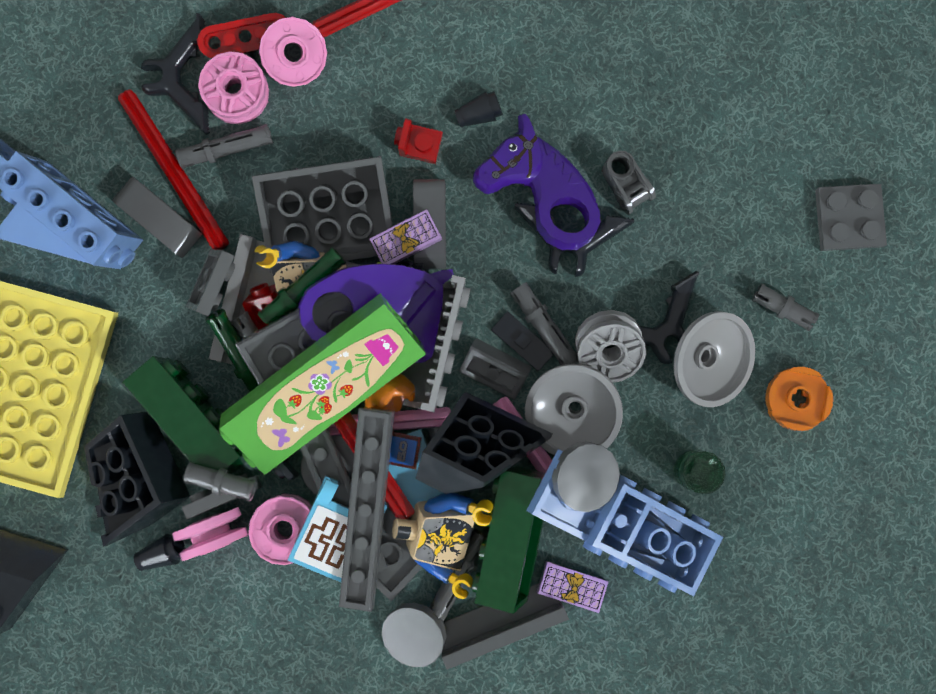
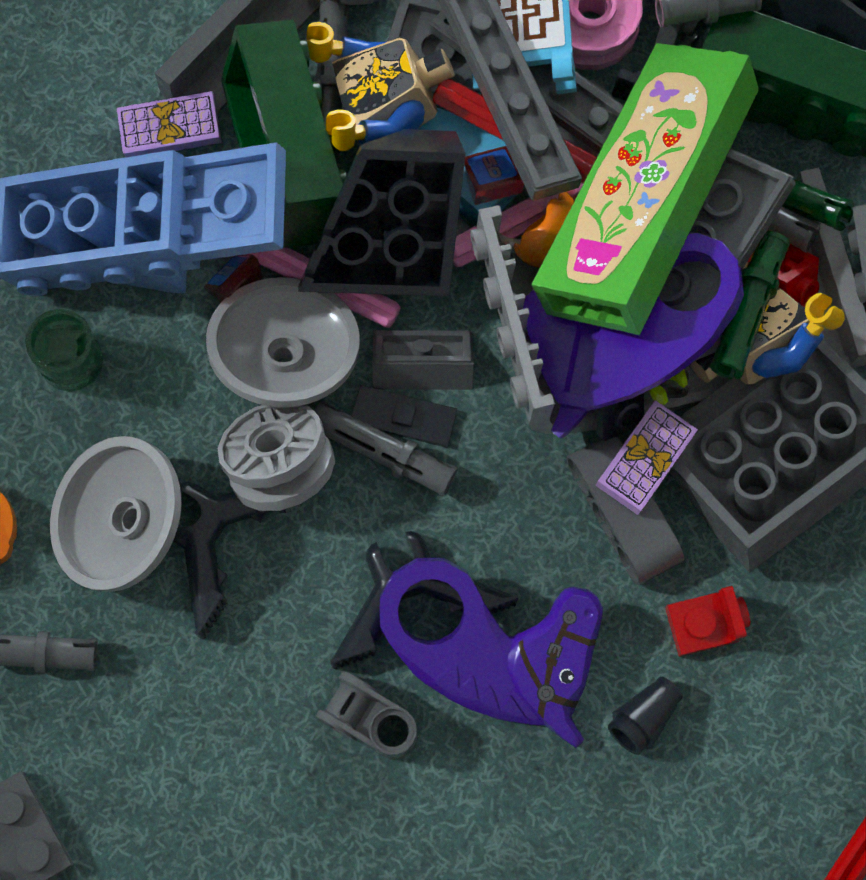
camera: 150 degrees right, 10 degrees down
tile [552,441,620,512] -> none

